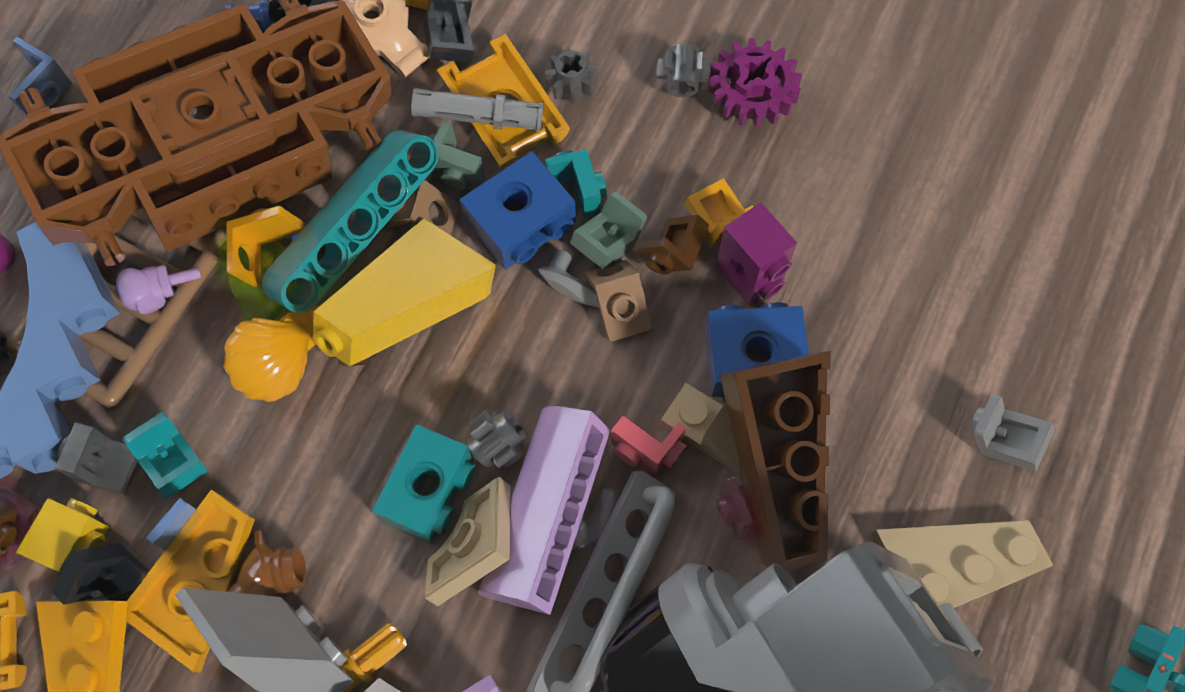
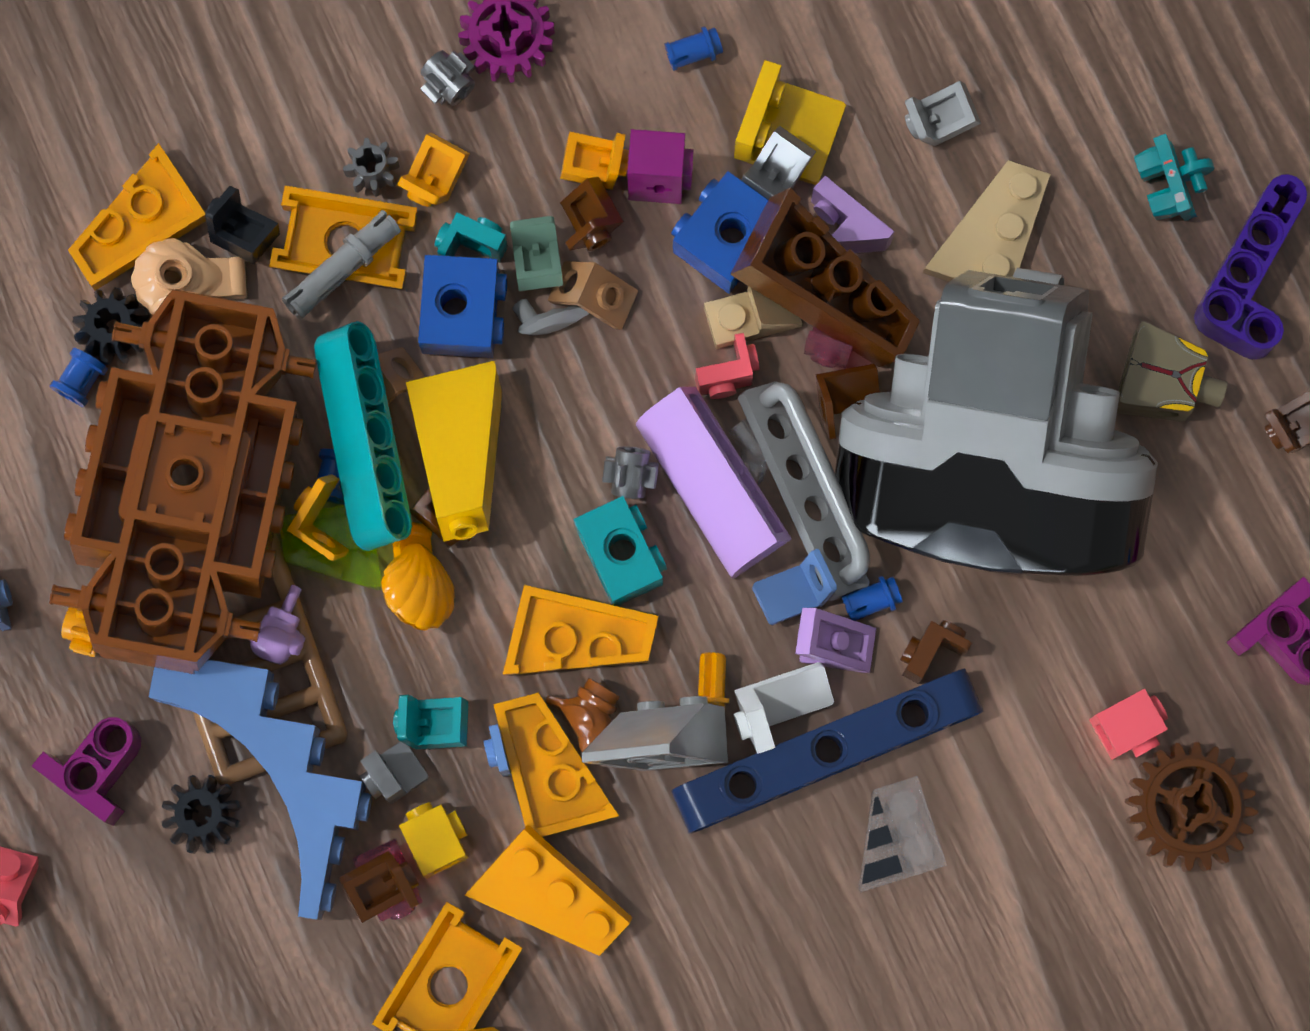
camera: 50 degrees left, 10 degrees up
black bracket [51,543,149,605] -> none
tan tile [425,477,511,606] -> none
sand green bracket [429,121,485,191] -> none
none -> light orange bracket [397,133,470,207]
none -> light orange wing [503,585,659,676]
none -> blue pin [664,26,723,71]
none -> yellow bracket [734,60,846,185]
none -> flat silver bracket [741,126,816,200]
none -> medium blue bracket [752,549,837,625]
none -> lavender slope [811,176,894,253]
none -> reddish brown bracket [815,364,880,440]

